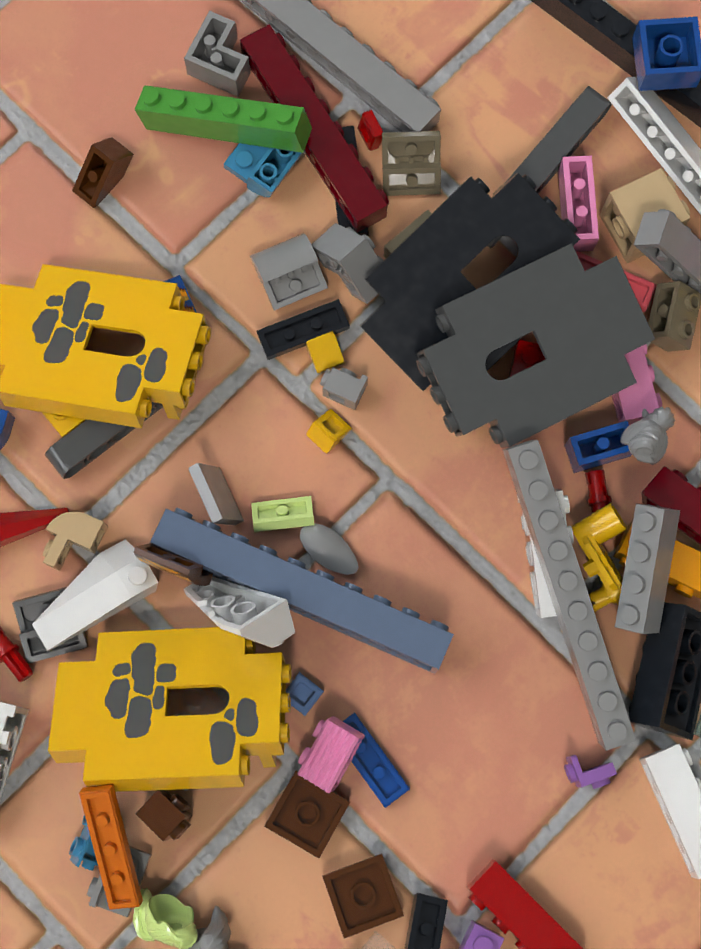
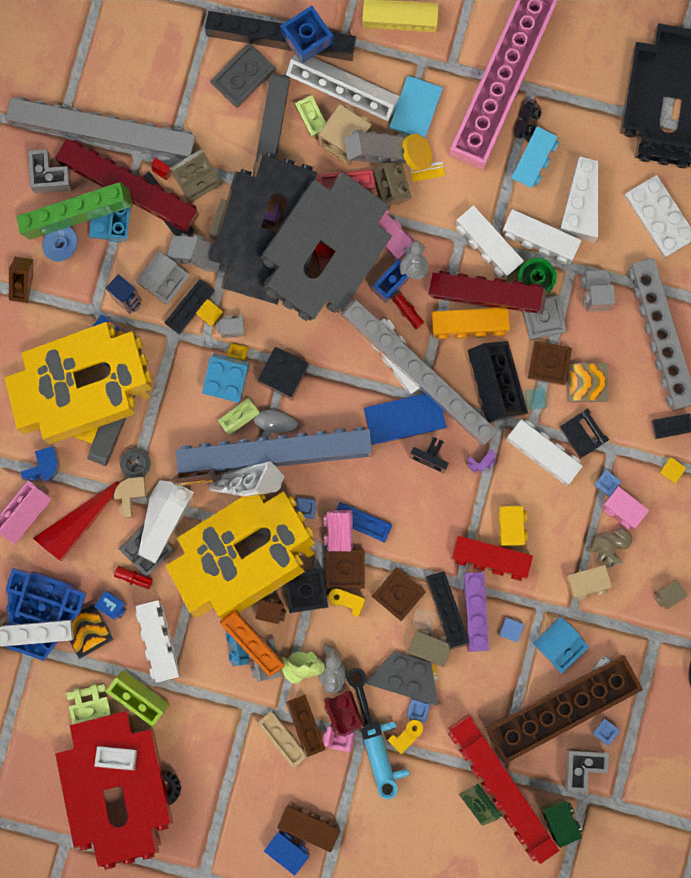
camera: 30 degrees left, 5 degrees up
light grey tile [189,463,244,526] -> none
bright pink brick [558,156,599,252] -> none
yellow piece [571,503,627,612] -> none
light grey brick [615,504,680,634] -> none
none -> medium blue dish [42,227,78,262]
none -> dark blue brick [106,274,142,314]
none -> dark grey gear [120,449,151,478]
none -> dark azure brick [202,353,251,403]
none -> dark grey tile [210,43,276,108]
none -> black brick [257,347,309,400]
none -> medium lavender bracket [262,204,282,226]
none -> black brick [285,568,328,614]
none -> yellowish green plate [295,95,326,138]
none -> yellow leg [328,589,366,618]
none -> blue tile [364,394,447,446]
none -> black tile [409,437,449,474]
none -> yellow brick [498,506,528,547]

